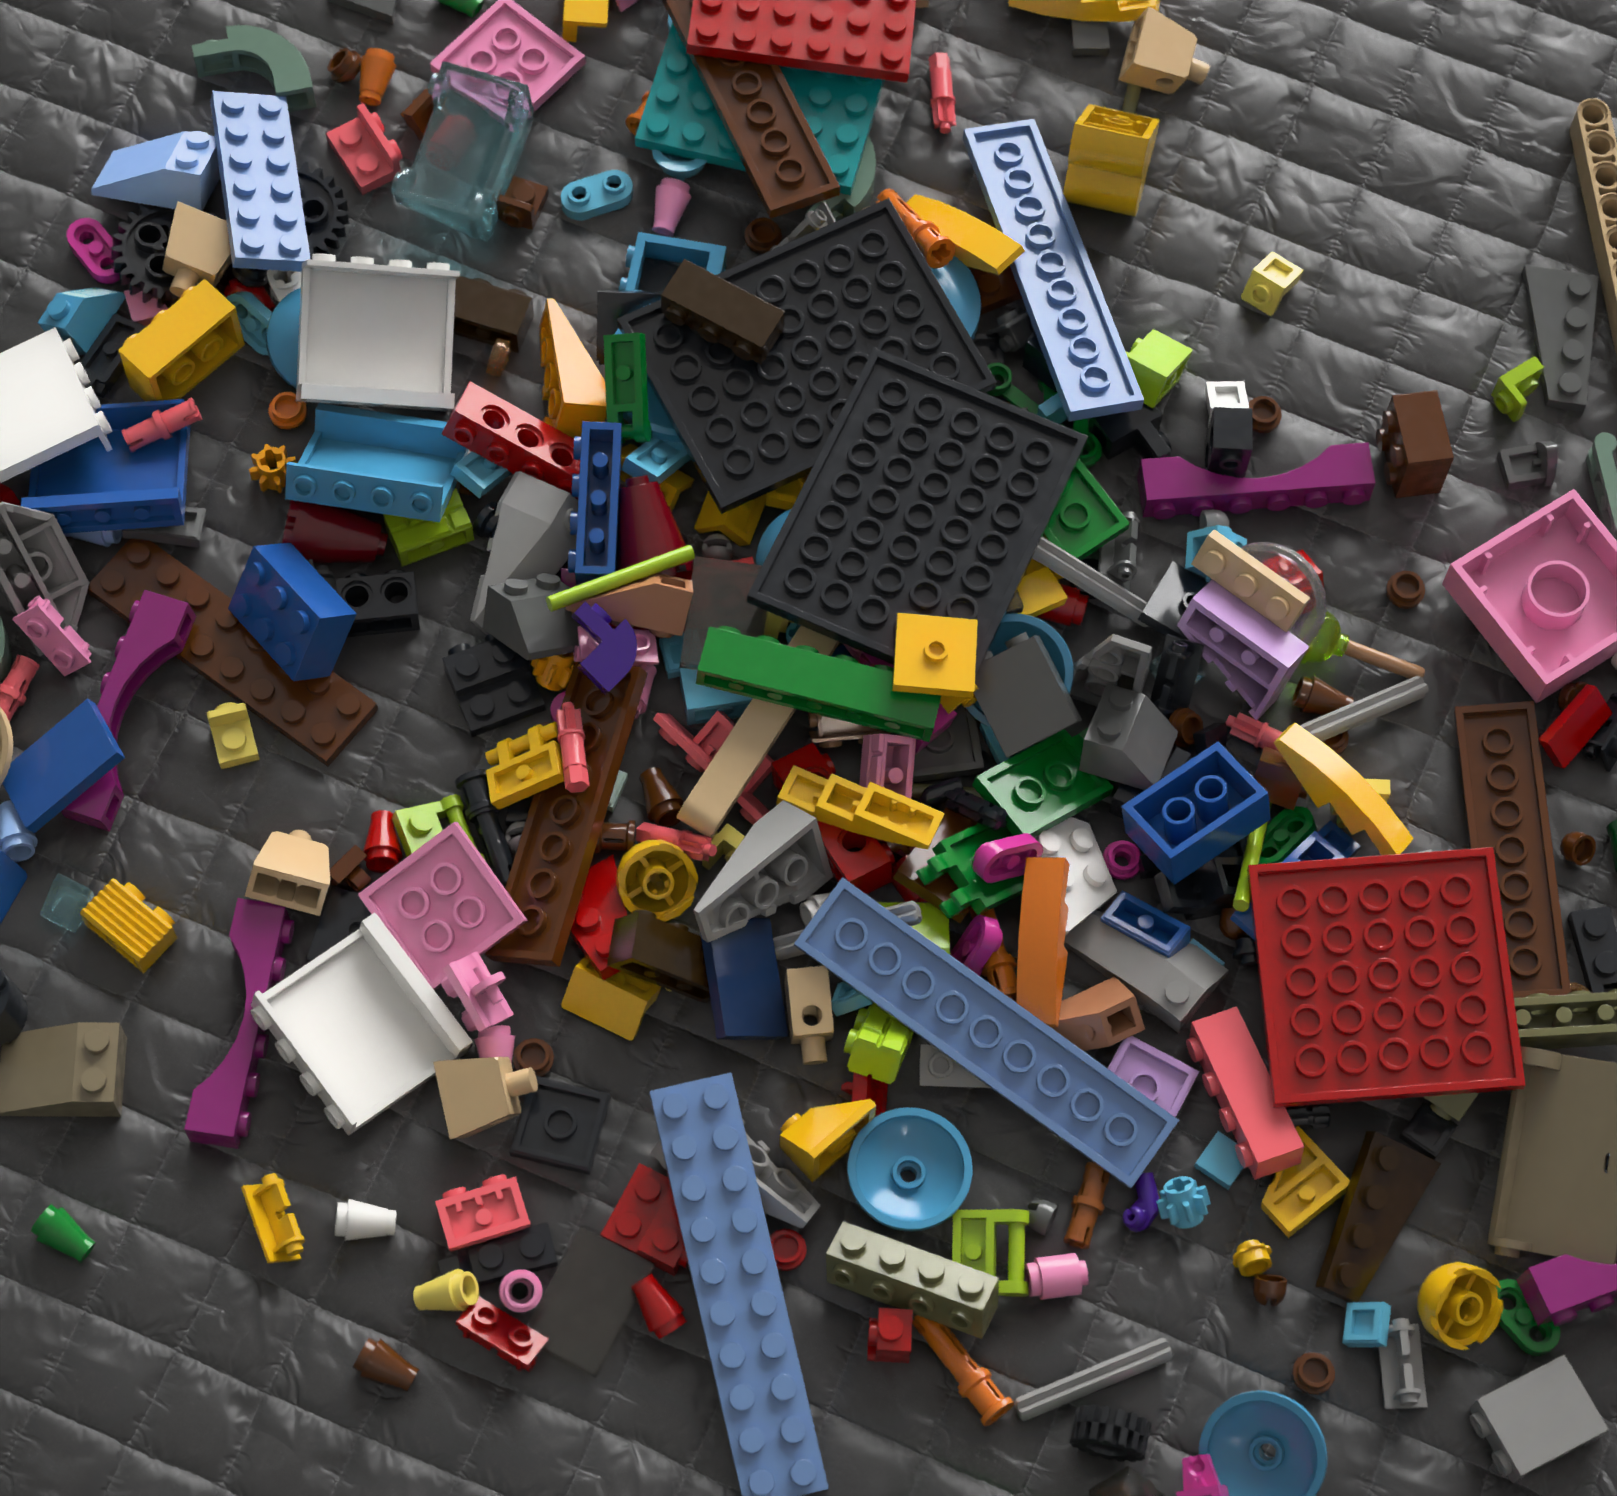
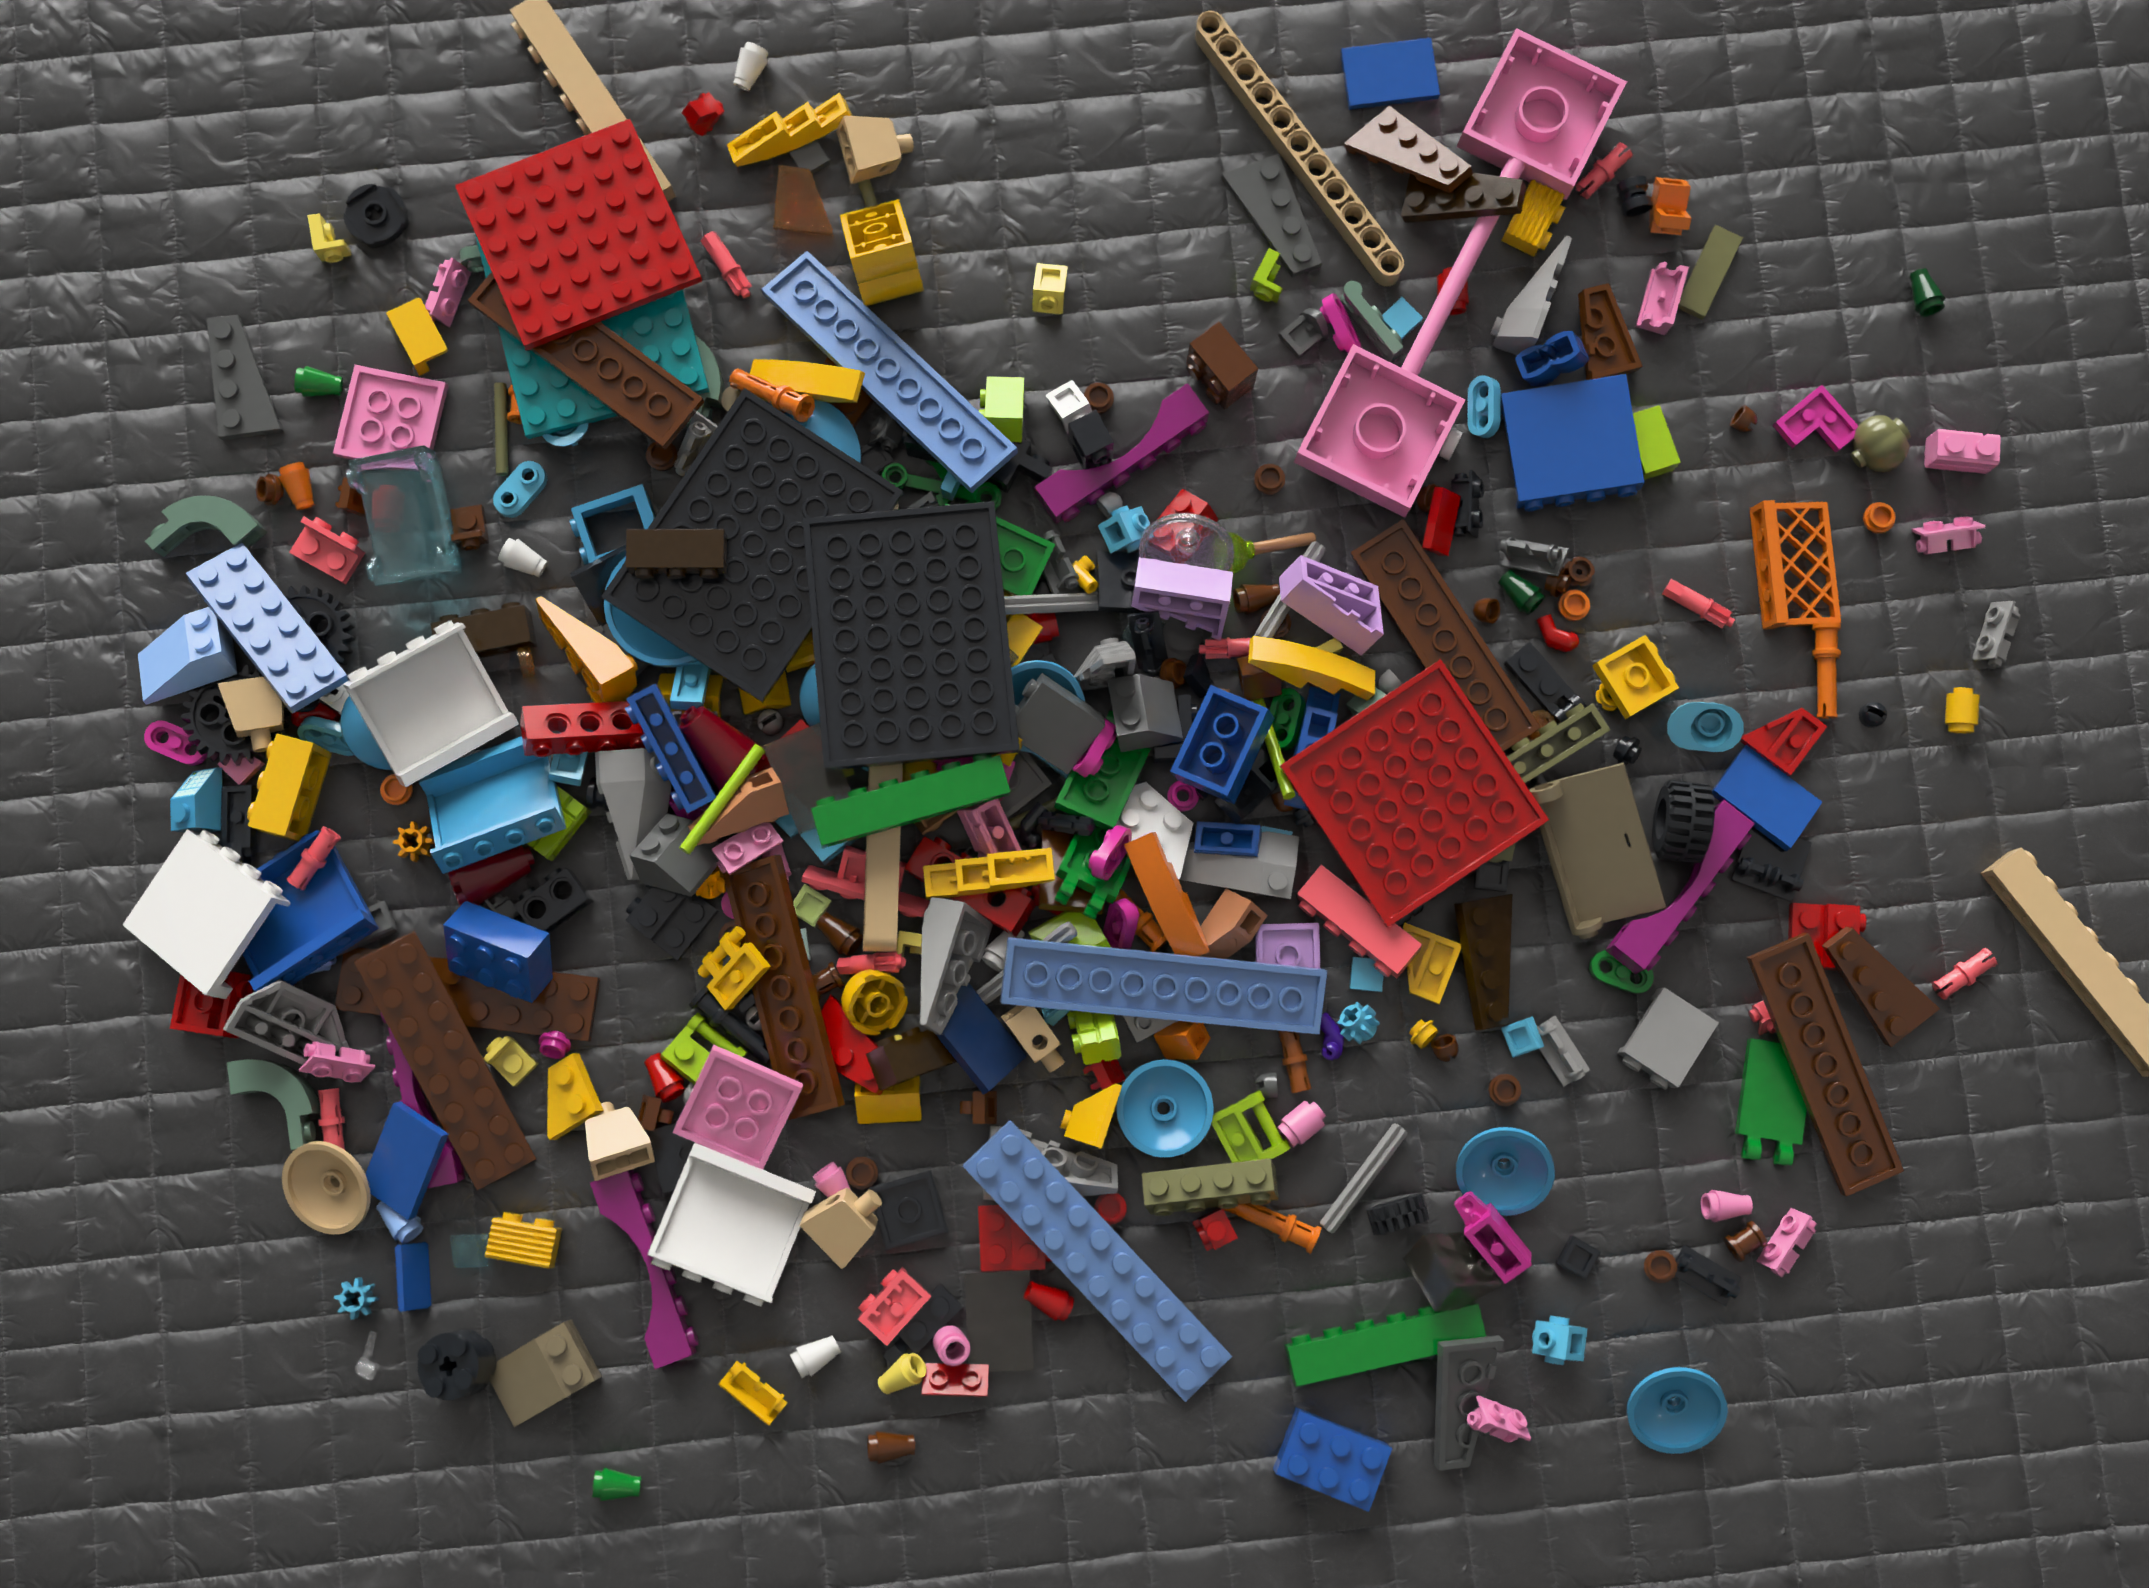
camera: 30 degrees left, 15 degrees up
bright pink hips [441,951,514,1033] -> none
coral piece [556,702,589,793] -> none
dark purple brick [571,601,637,695] -> none
green plate [603,333,652,444] -> none
bright pink cone [652,178,691,237] -> none
yellow plate [892,613,978,698] -> none
tan plate [1191,529,1310,632] -> none
yellow cylinder [1417,1262,1503,1350] -> none
none -> reddish brown plate [354,930,536,1190]
none -> olive bar [494,382,509,476]
none -> white cone [498,538,548,577]
none -> dark pink plate [538,1031,571,1059]
none -> yellow wing [547,1053,604,1140]
none -> clear orange wing [773,165,833,236]
none -> yellowish green tile [793,884,832,928]
none -> reddish brown tile [960,1091,997,1124]
none -> yellow arm [1072,556,1099,594]
none -> dark pink plate [1073,718,1117,777]
none -> orange panel [1154,1021,1211,1060]
none -> lavender wedge [1279,555,1384,655]
none -> dark pink plate [1320,293,1361,353]

